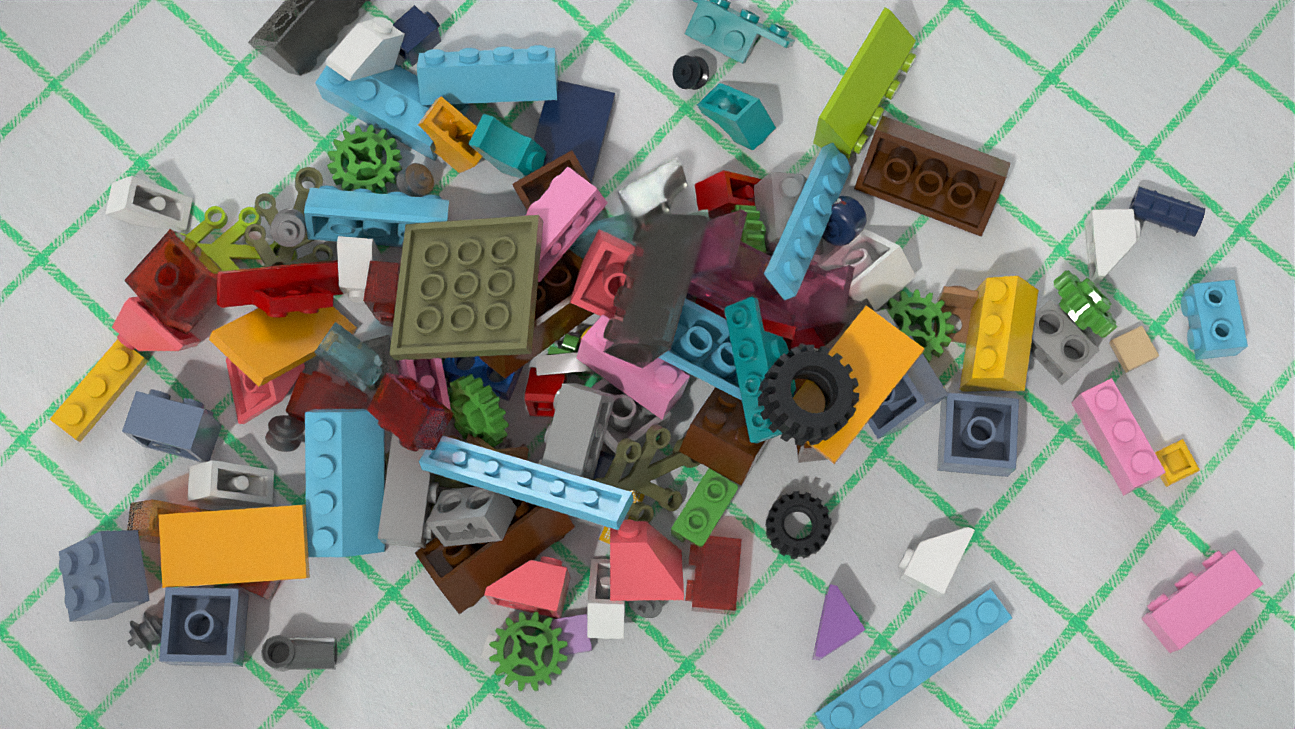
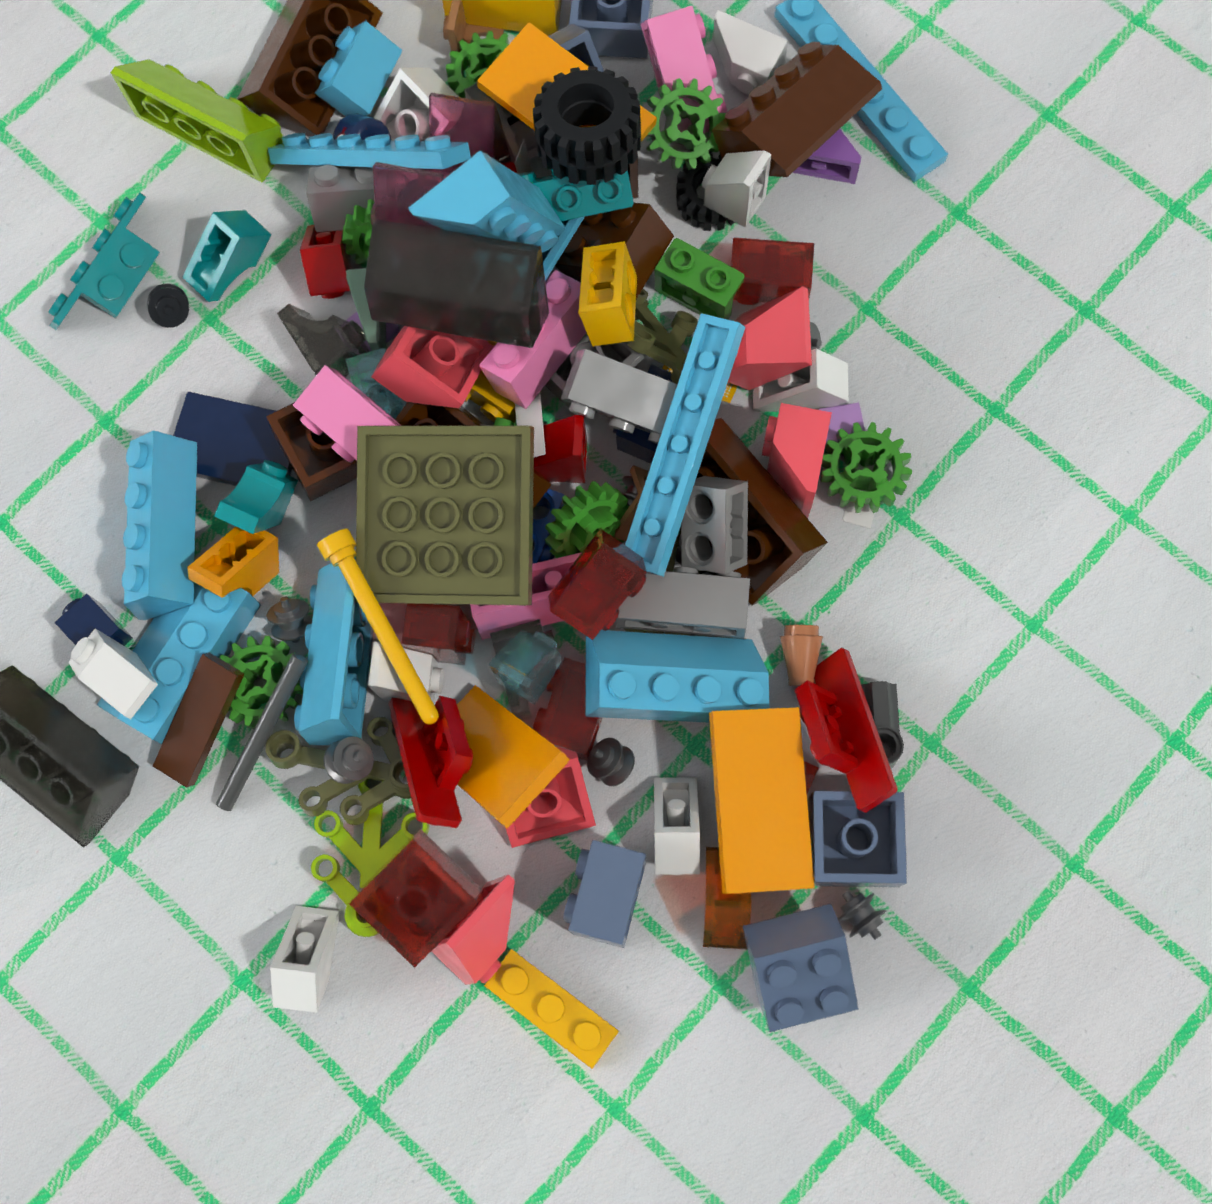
camera: 85 degrees left, 0 degrees up
none -> reddish brown tile [153,653,245,788]
none -> dark grey bar [216,653,308,811]
none -> medium azure brick [315,21,403,116]
none -> yellow piece [317,528,439,724]
none -> medium azure slope [408,150,566,255]
none -> yellow brick [578,241,637,347]
none -> bright pink brick [641,5,727,133]
none -> bright green gear [646,78,726,170]
none -> white slope [702,151,772,228]
none -> reddish brown slope [712,42,882,177]
none -> nougat cone [780,625,823,686]
none -> red bracket [794,648,898,813]

